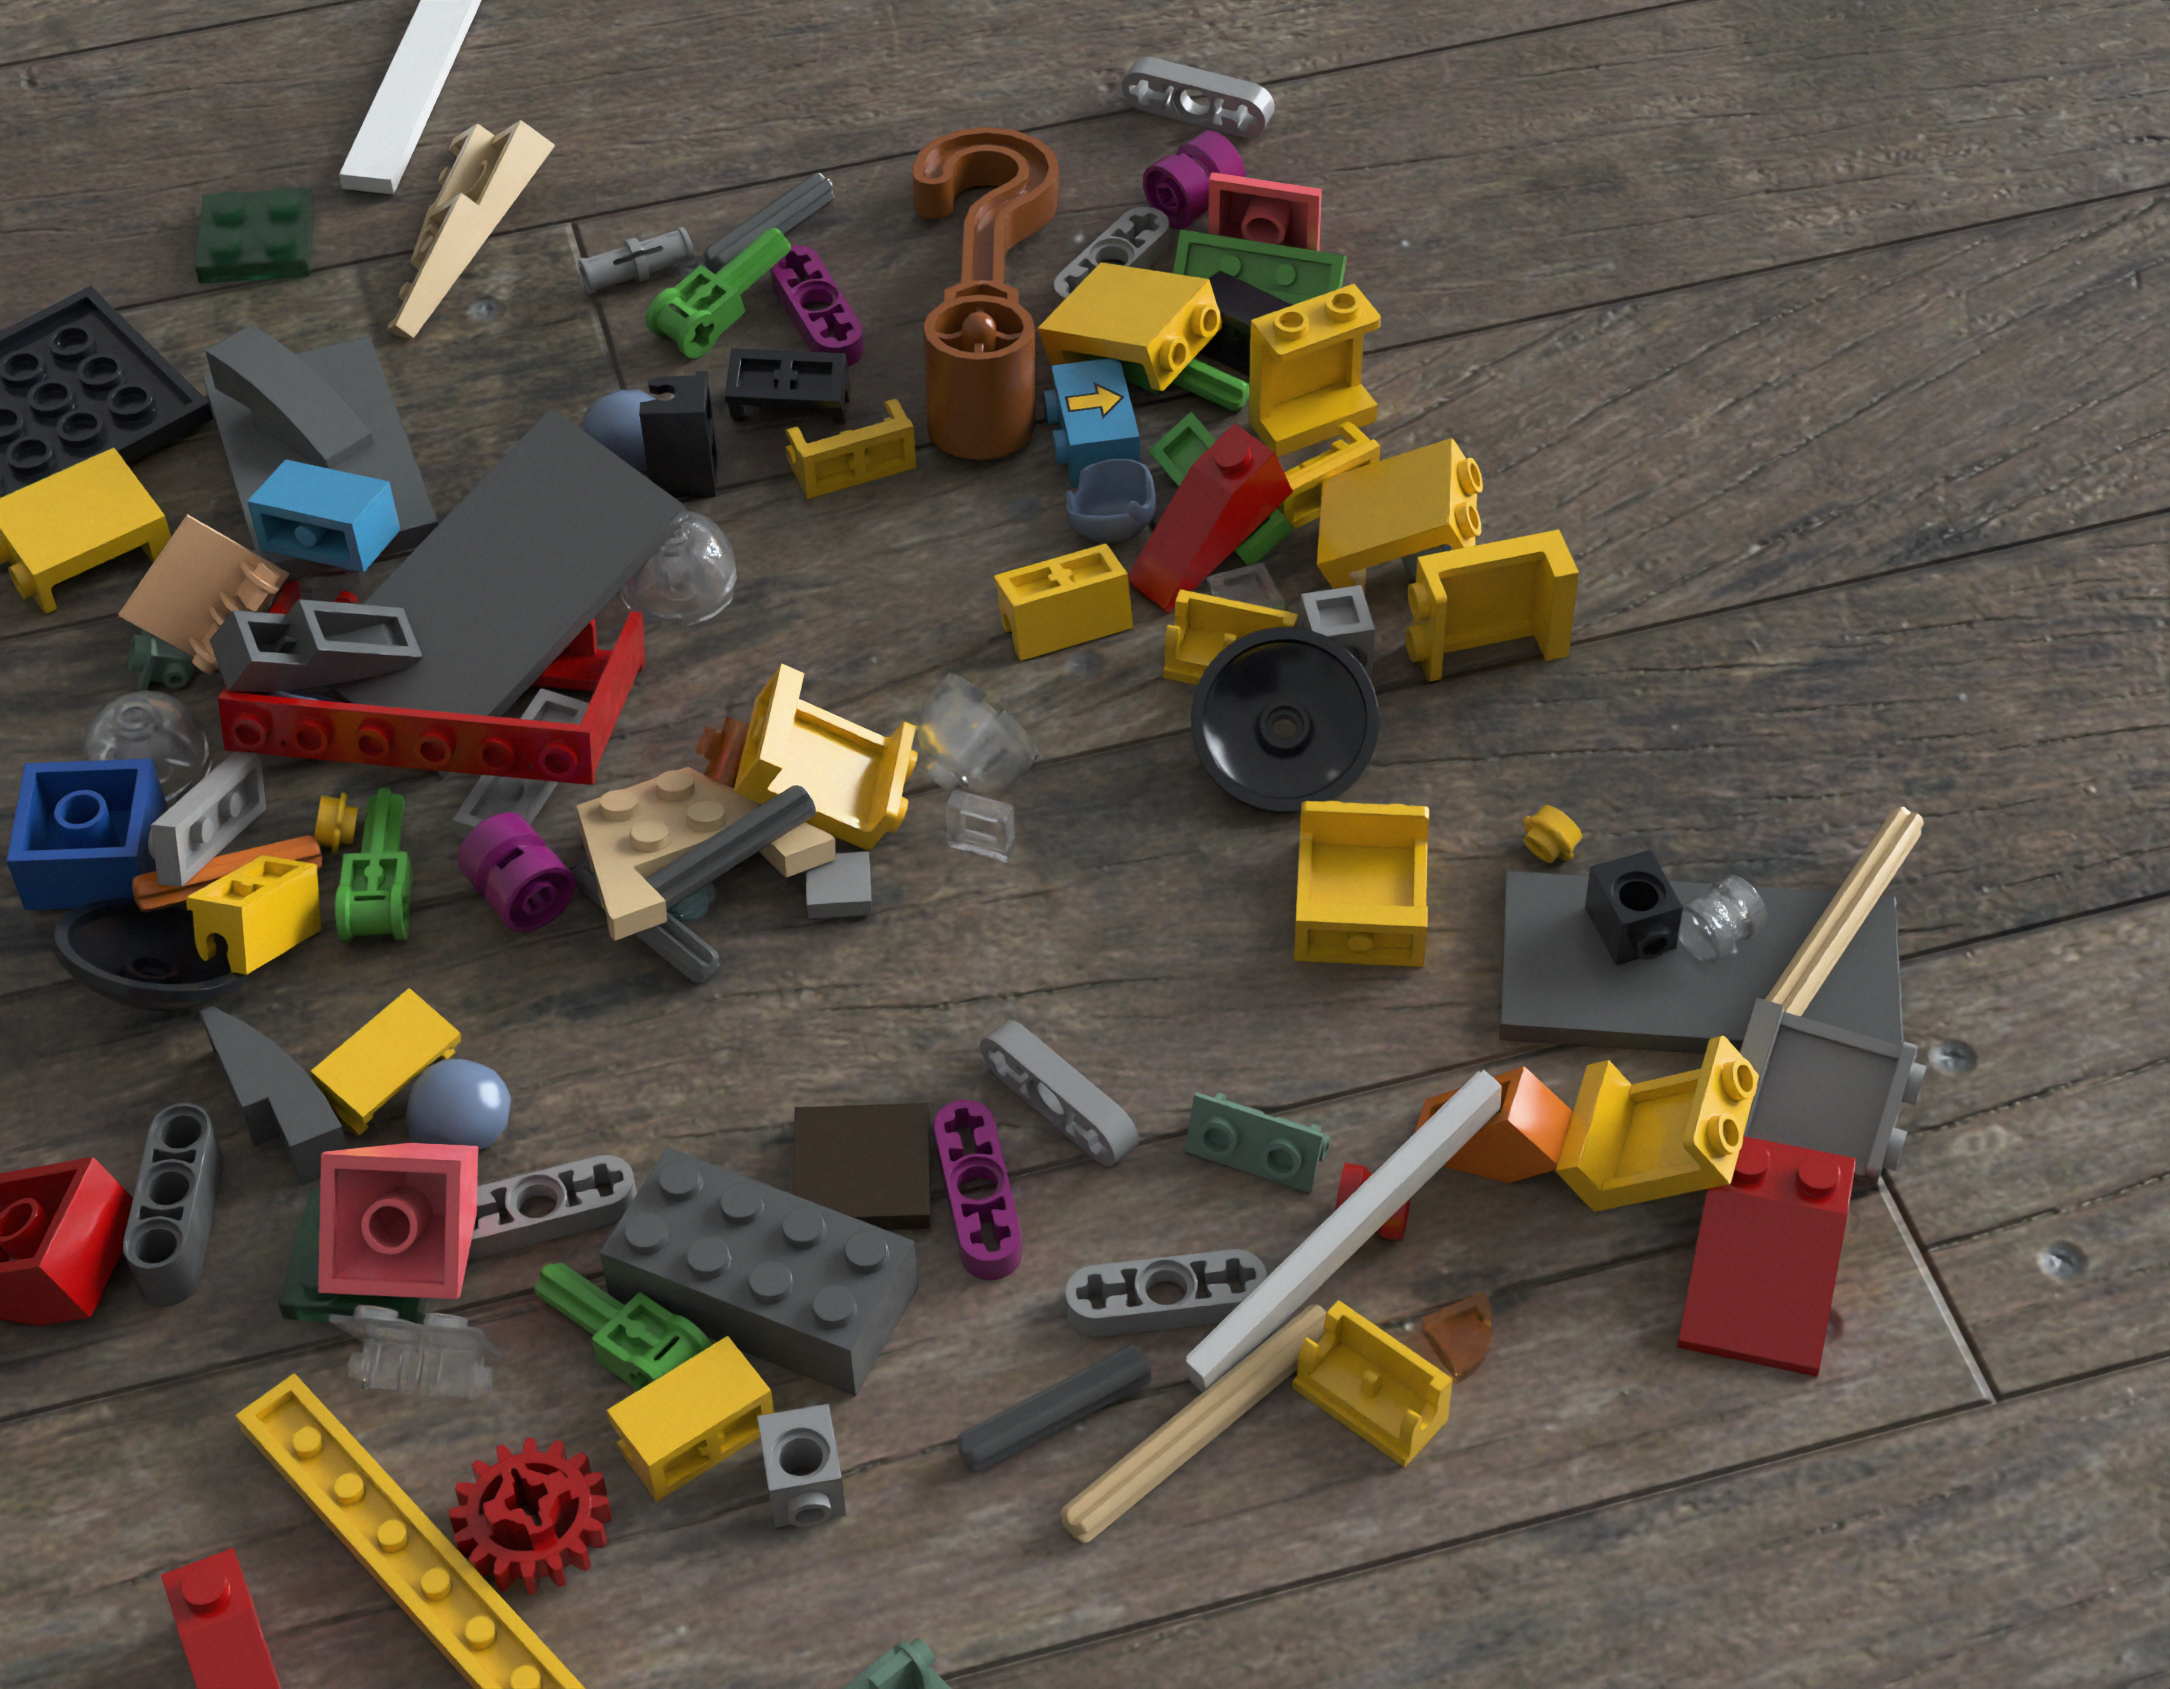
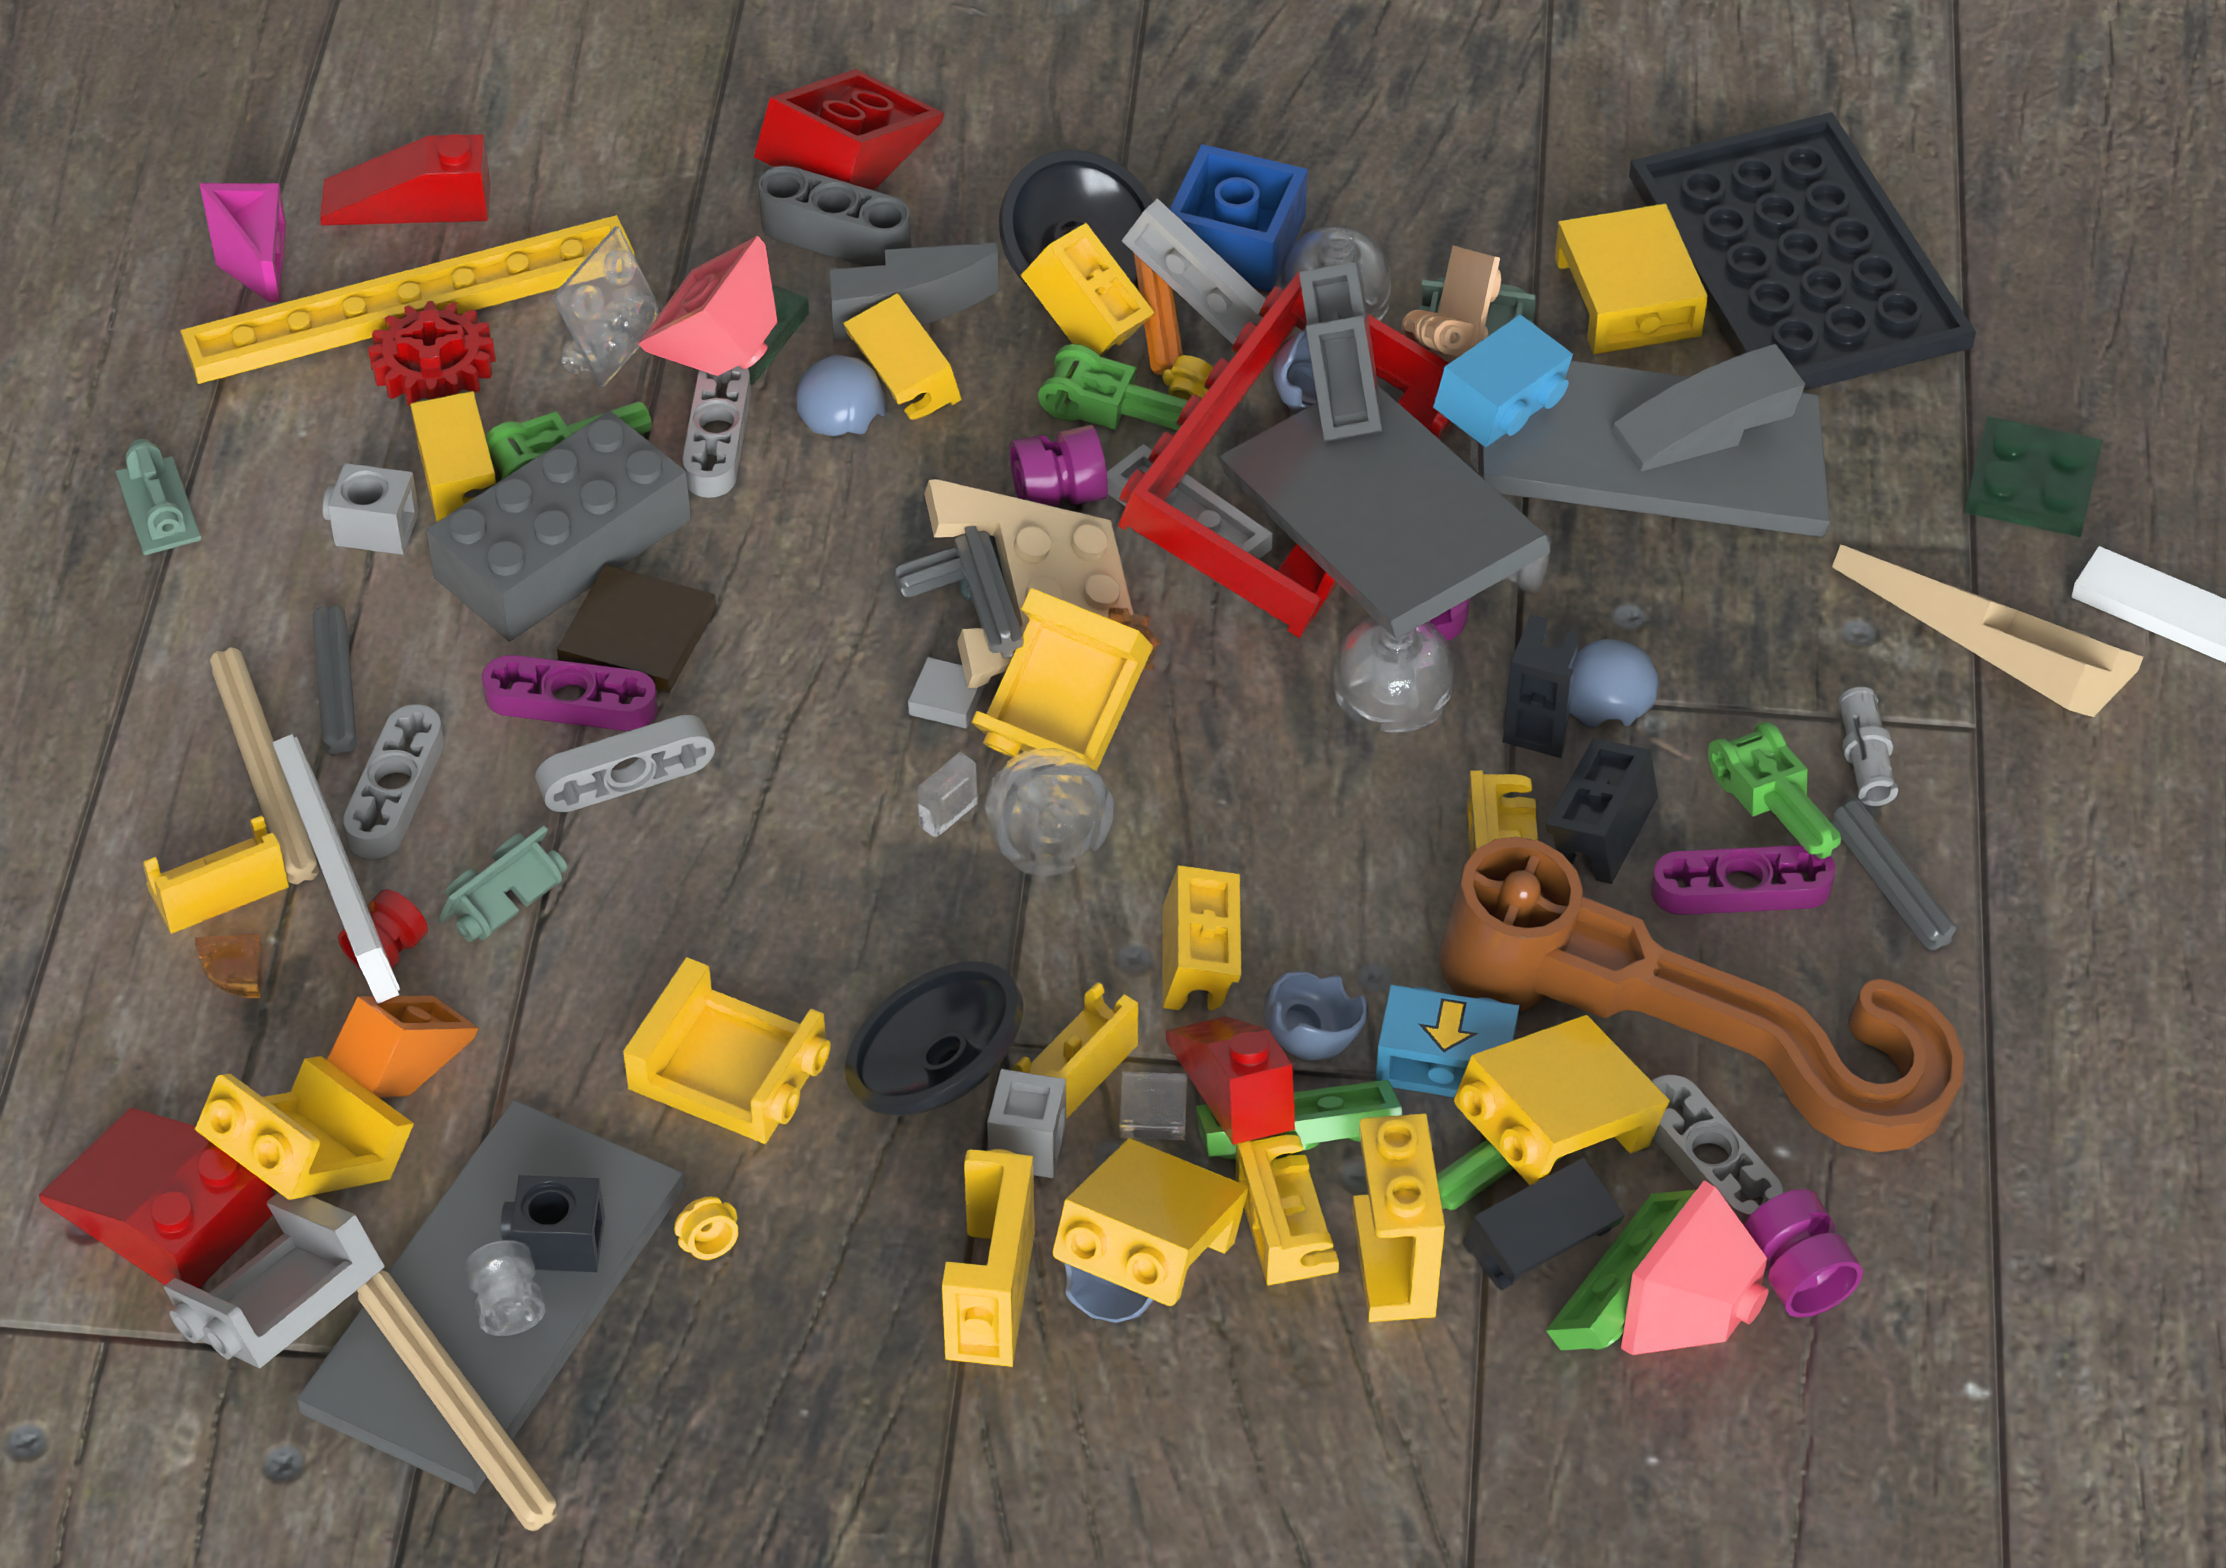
camera: 110 degrees right, 0 degrees up
light grey beam [1121,57,1275,138] -> none

